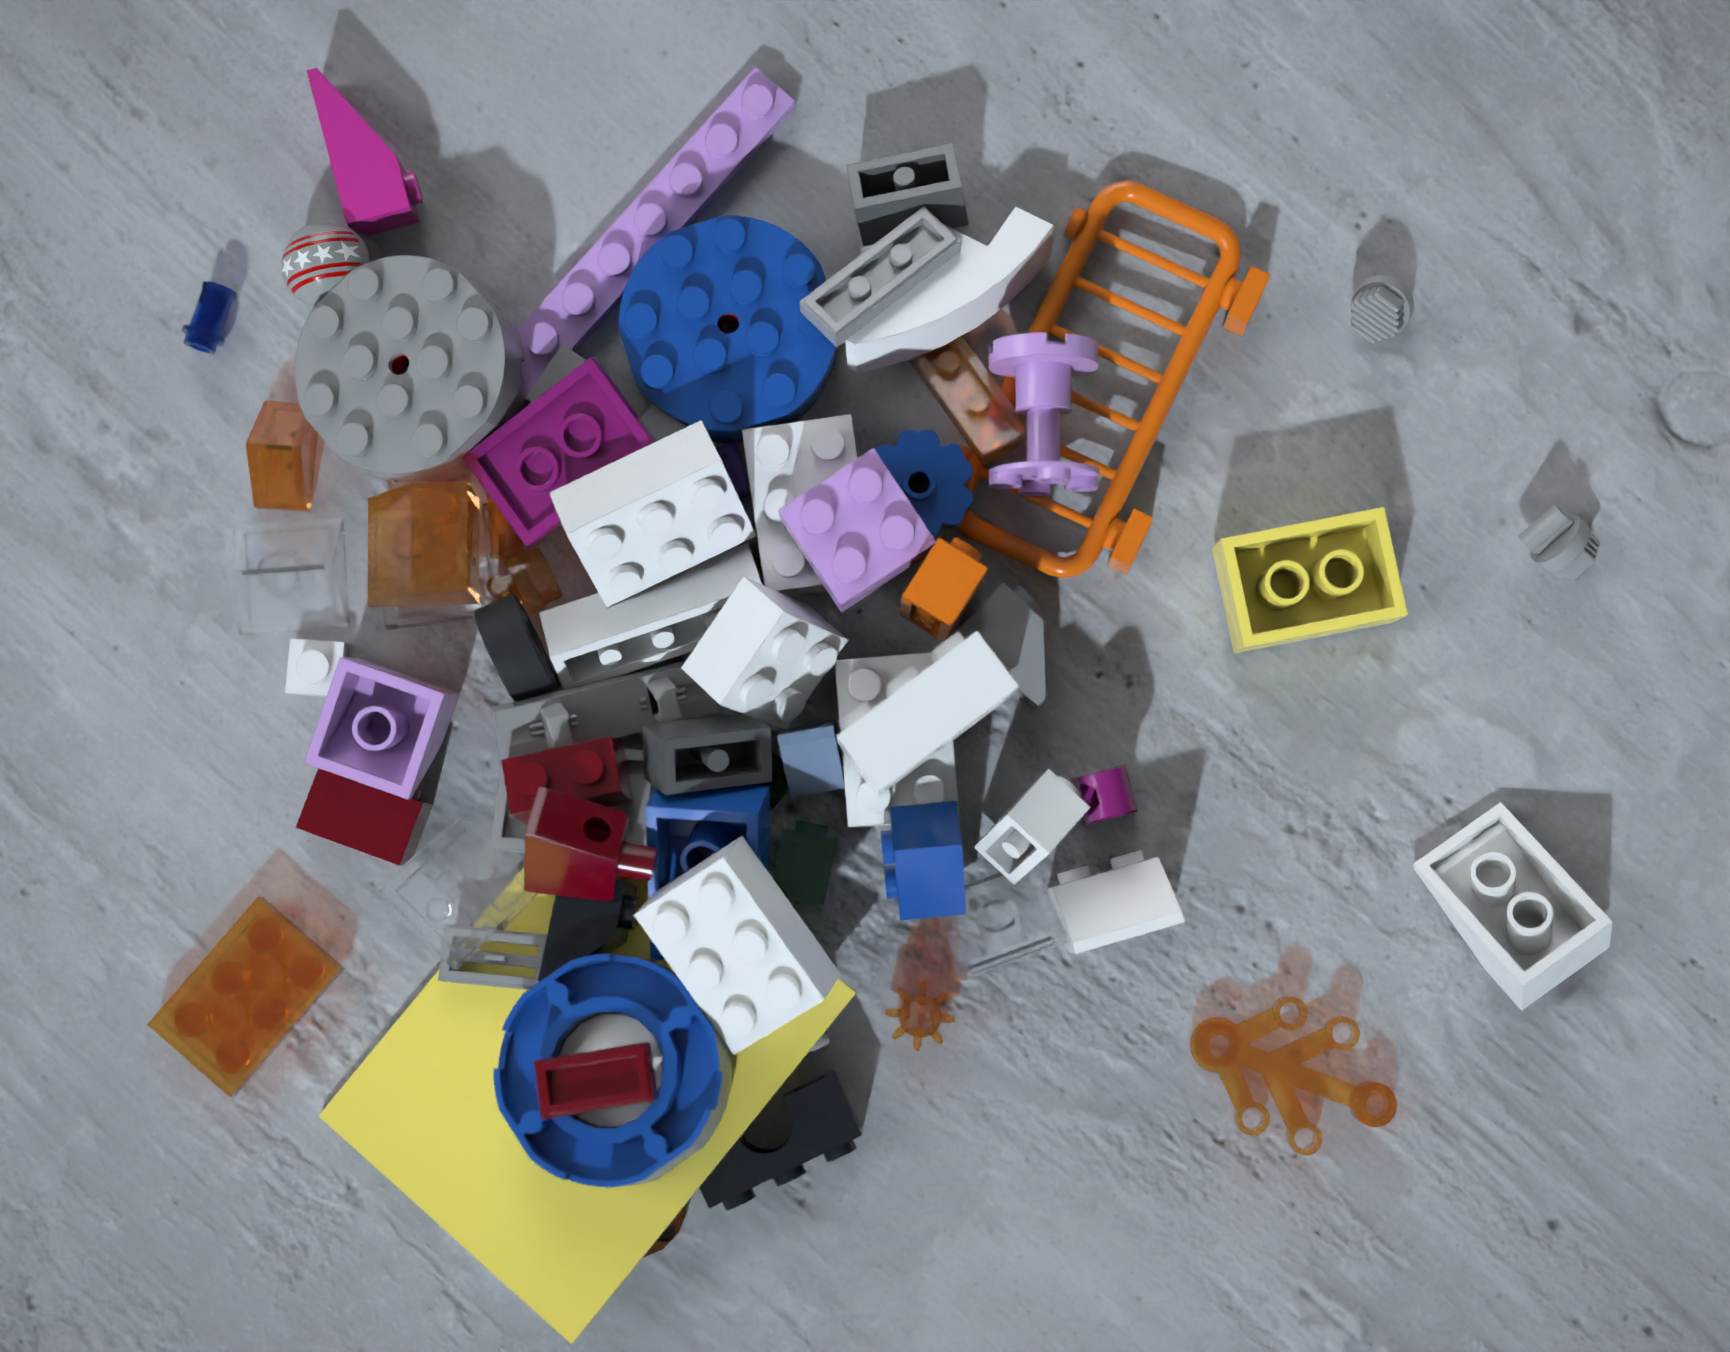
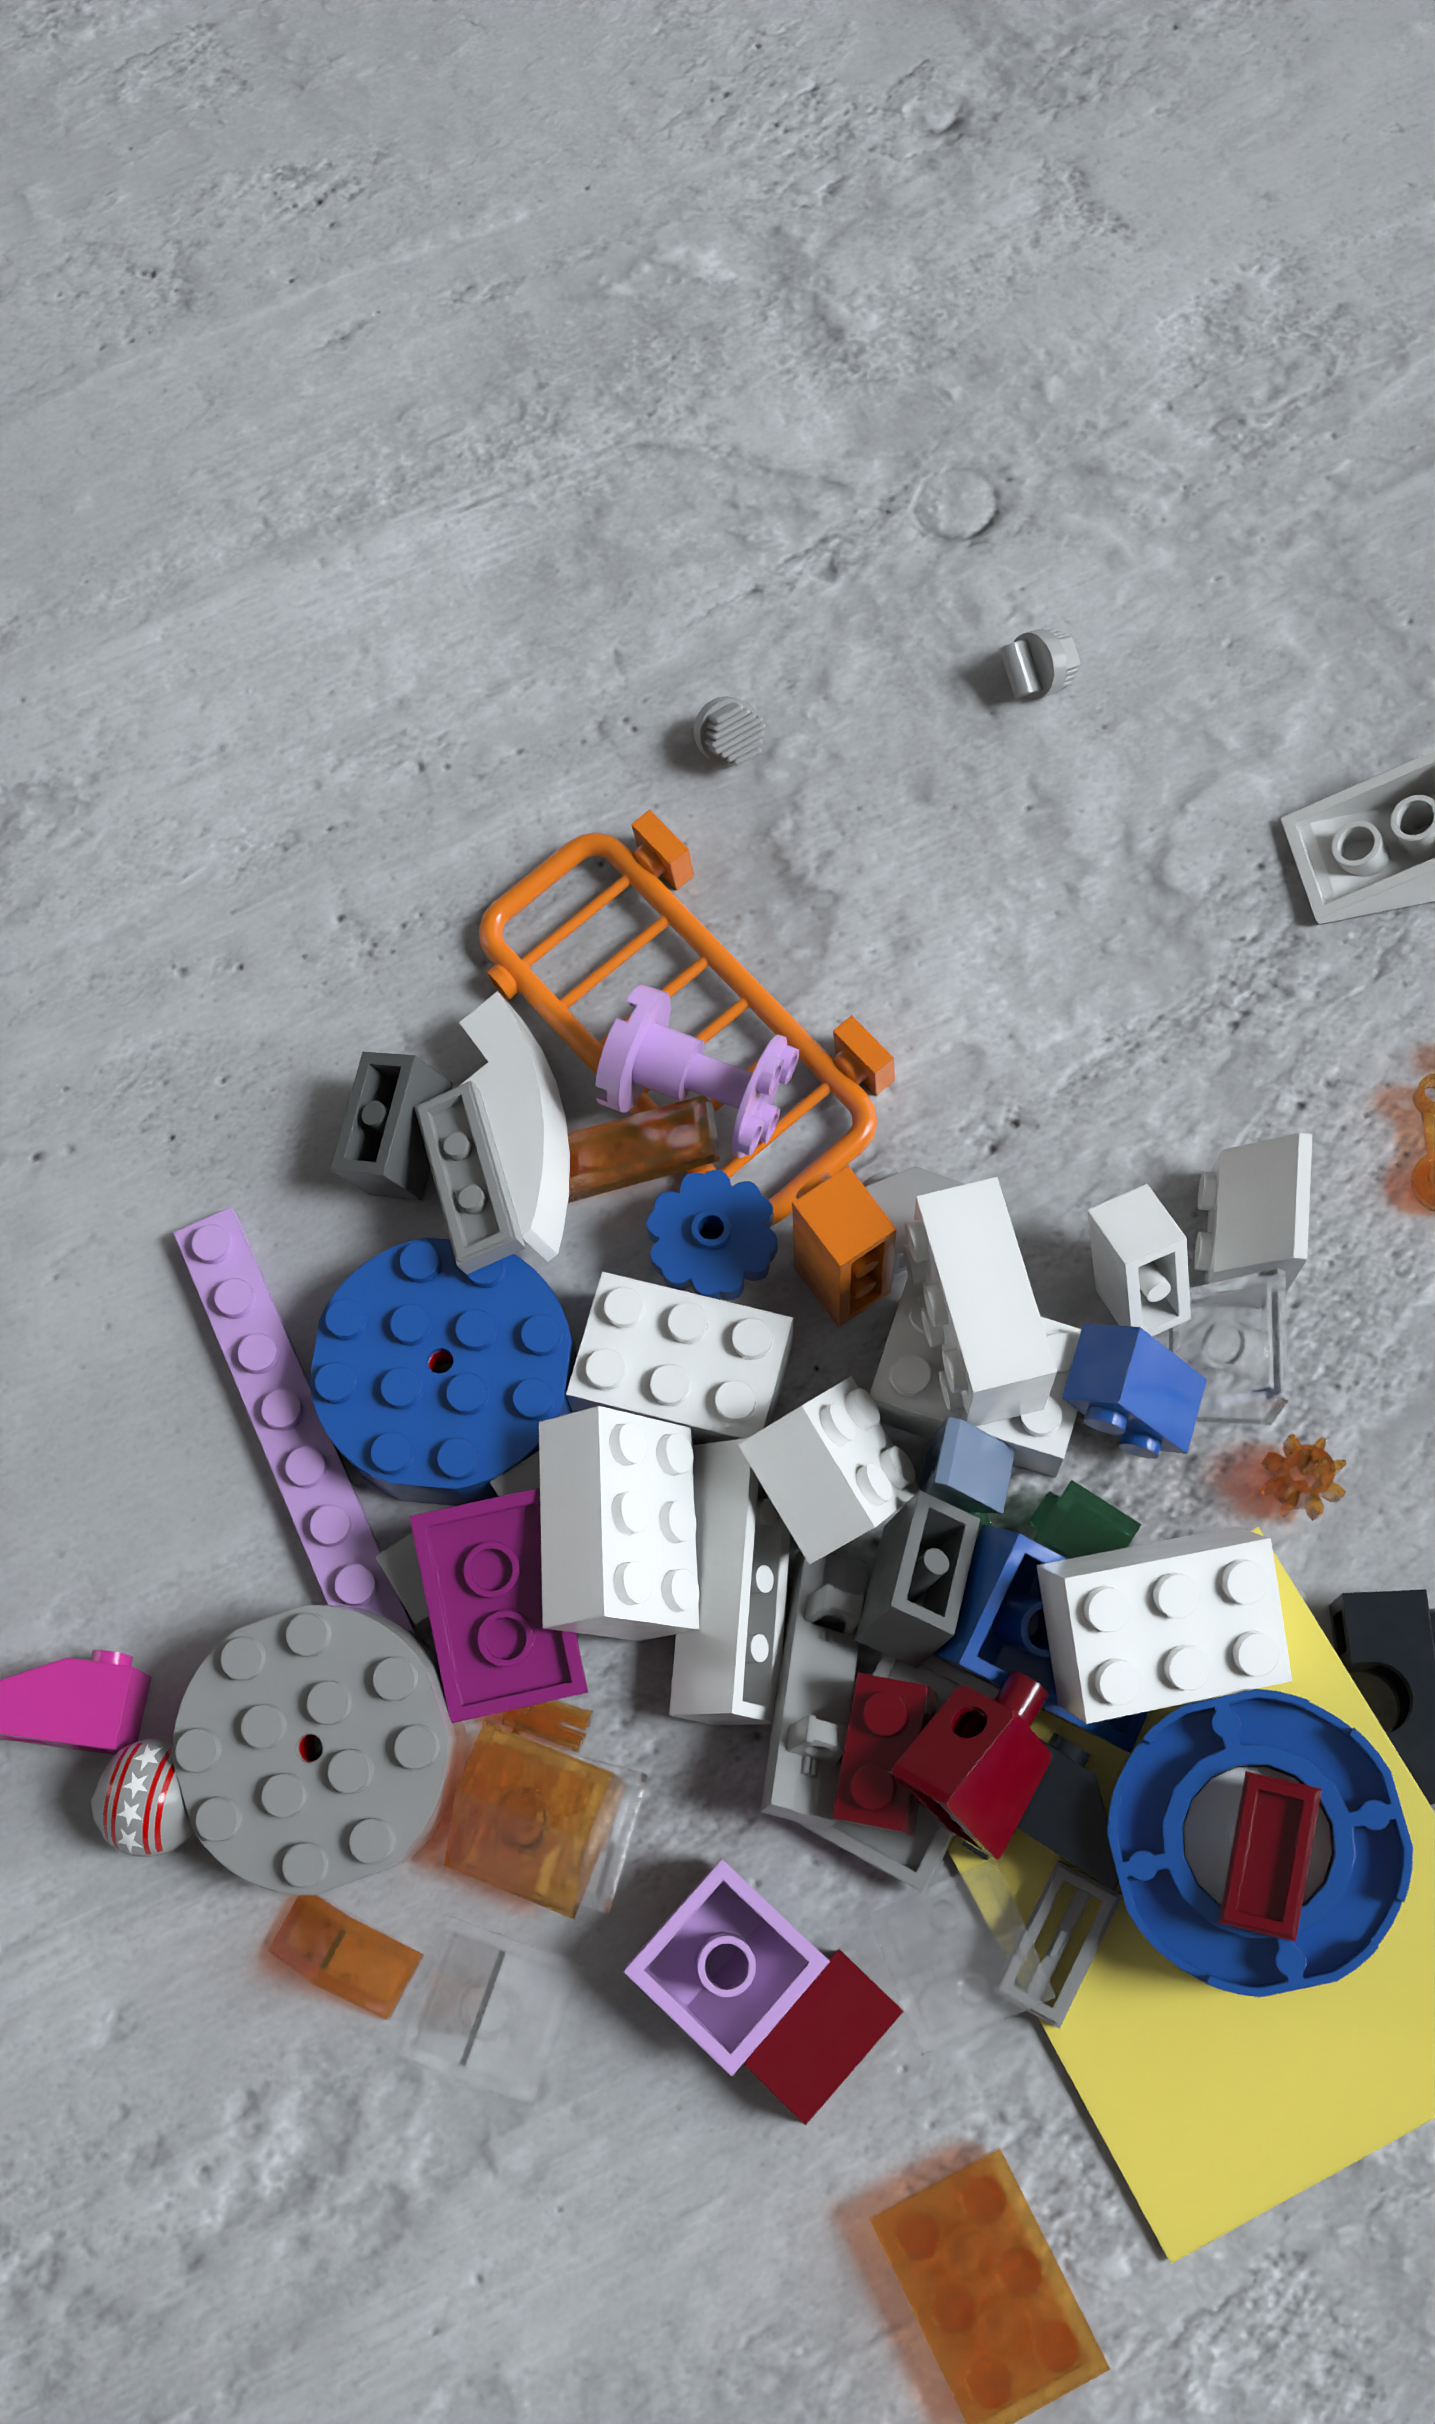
camera: 60 degrees left, 15 degrees down
clear blue pin [182,281,237,354] -> none
white plate [285,638,349,697] -> none
black tyre [474,594,558,702] -> none
clear orange piece [486,548,563,616] -> none
lavender brick [778,448,936,613] -> none
magenta leg [1070,765,1138,826] -> none
light yellow brick [1212,507,1408,654] -> none

